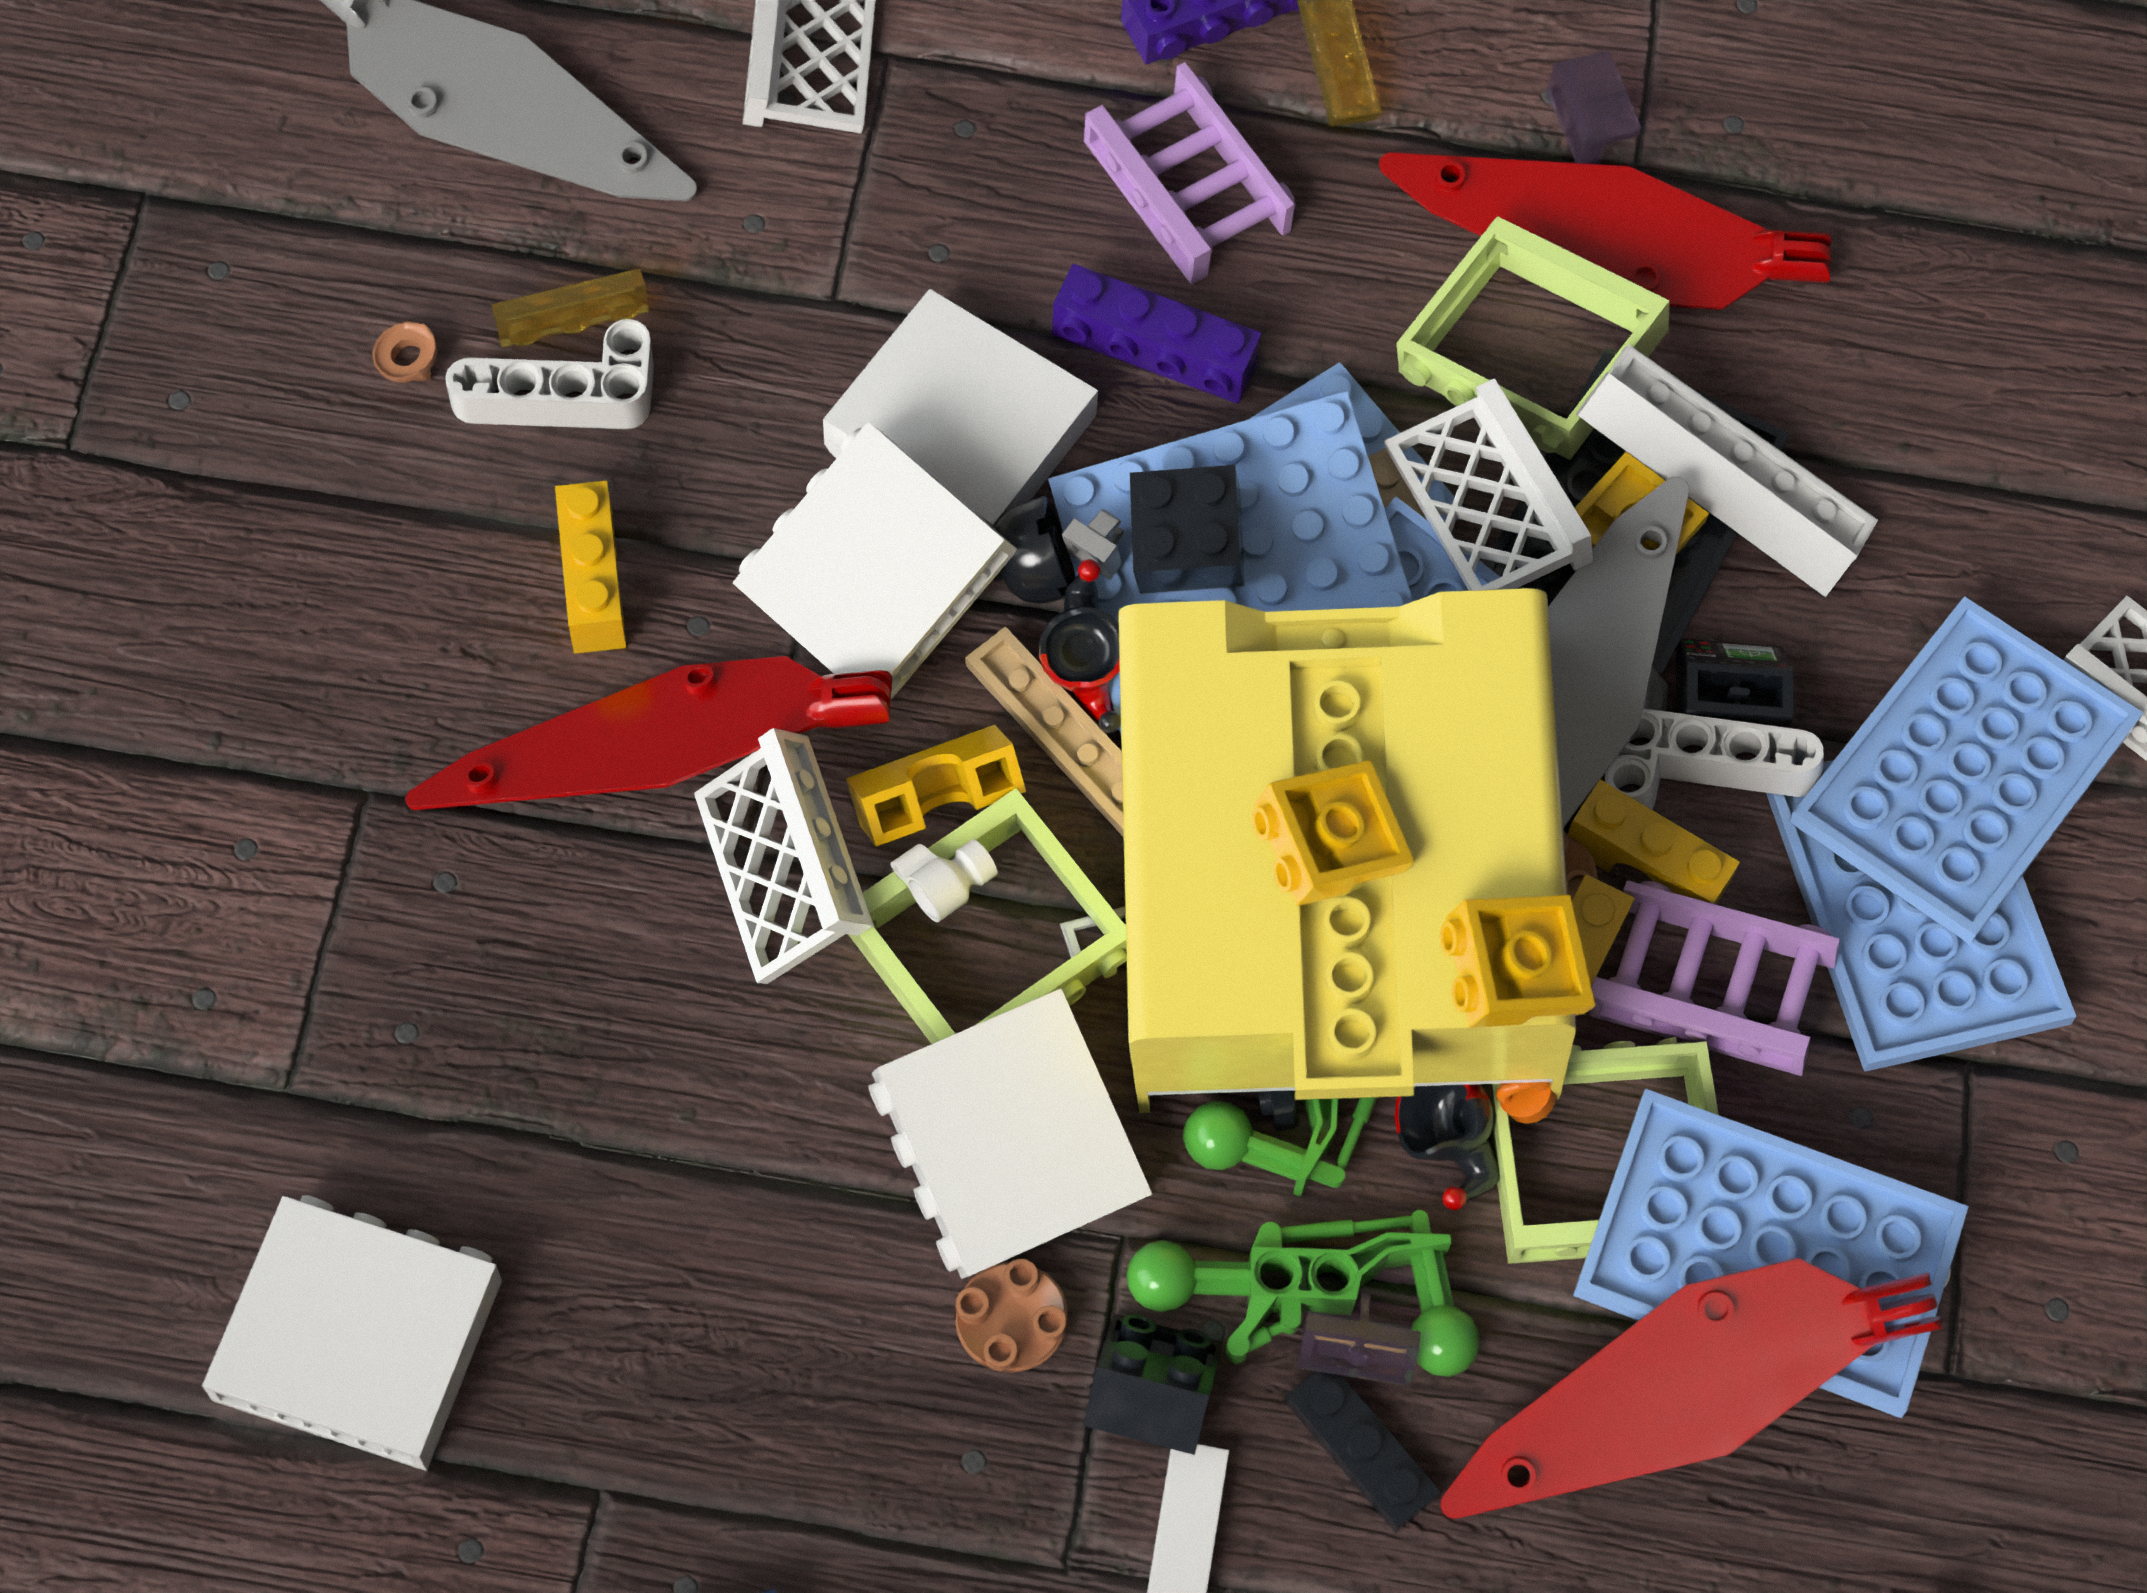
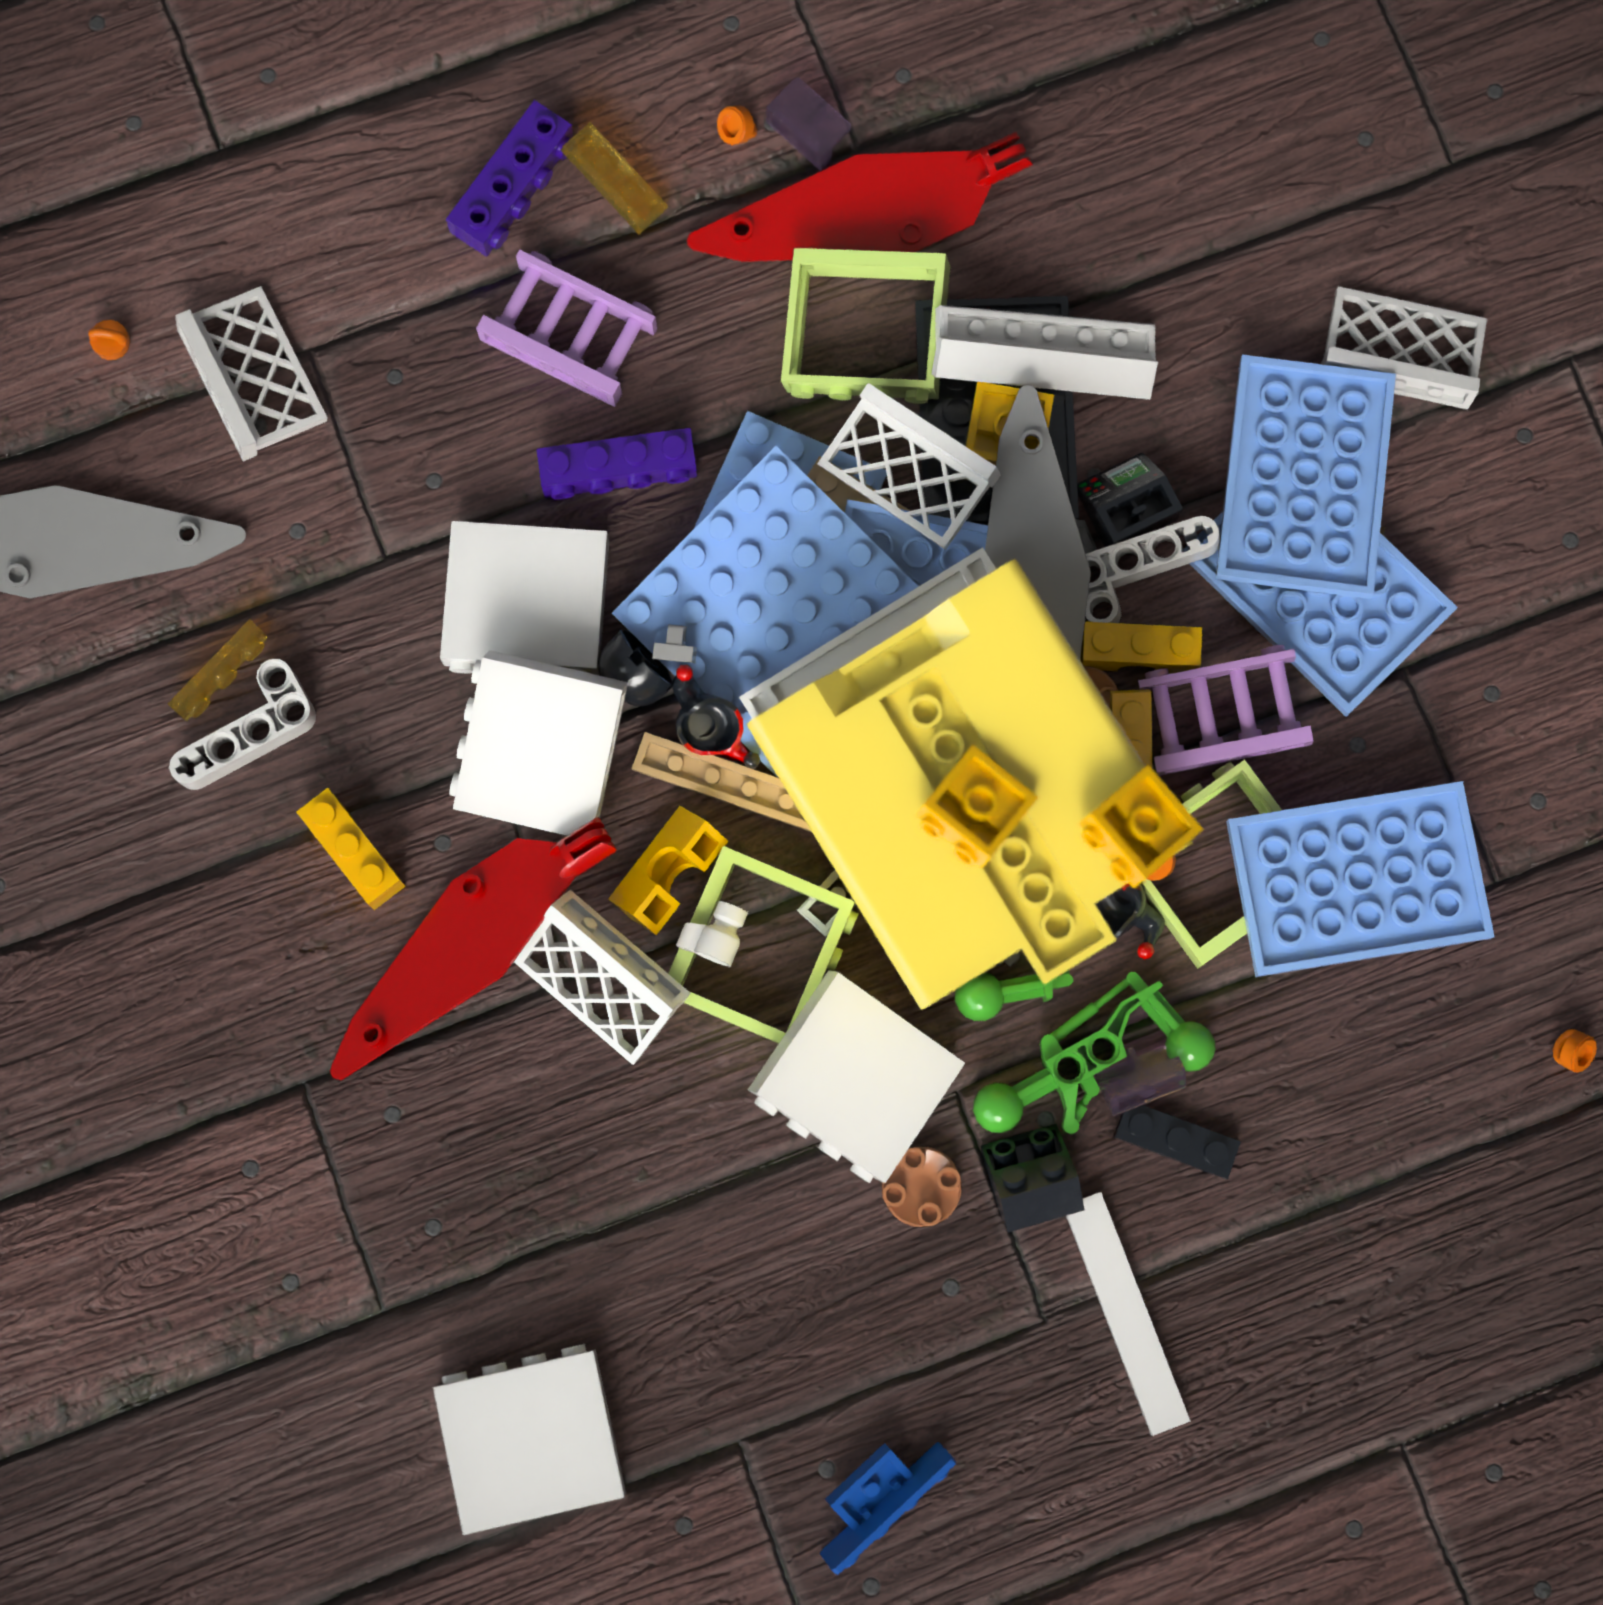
camera: 30 degrees left, 15 degrees up
nougat piece [372,322,438,383] -> none
black brick [1129,465,1245,594] -> none
red wing [1440,1258,1943,1519] -> none
none -> orange tile [717,105,758,145]

